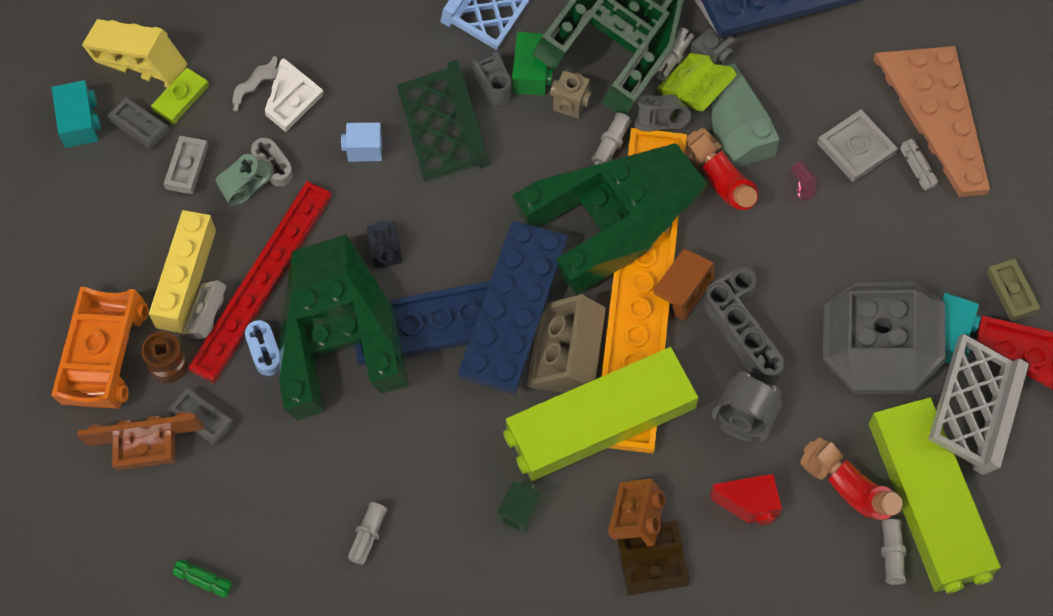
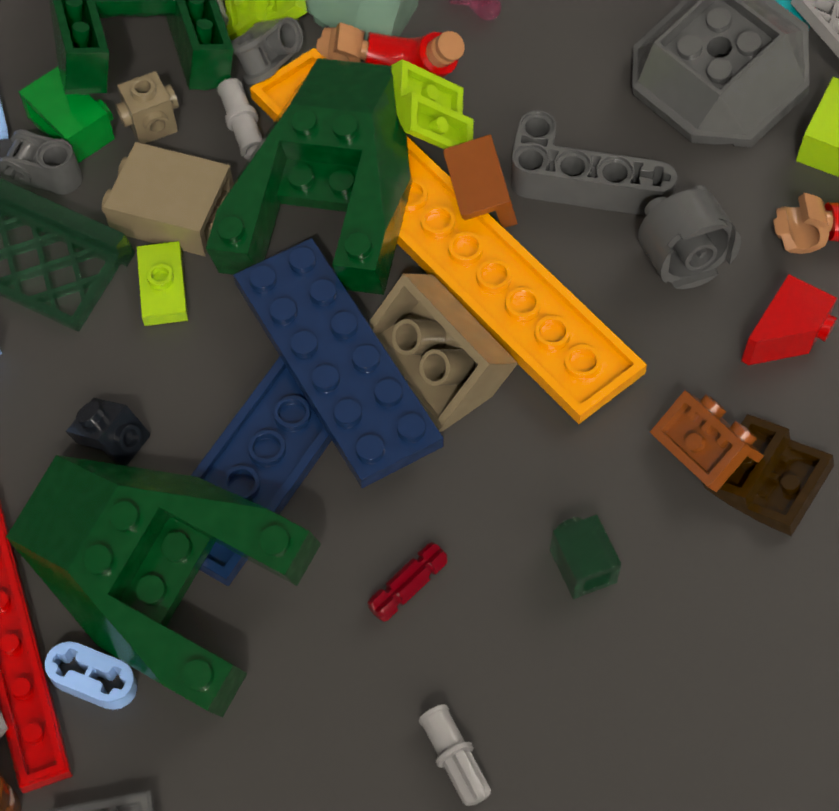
camera: 45 degrees left, 5 degrees down
lime brick [503,347,698,482] -> none
none -> dark tan brick [102,142,233,256]
none -> lime plate [137,241,188,326]
none -> dark red axle [368,542,448,622]
none -> lime slope [392,59,474,149]

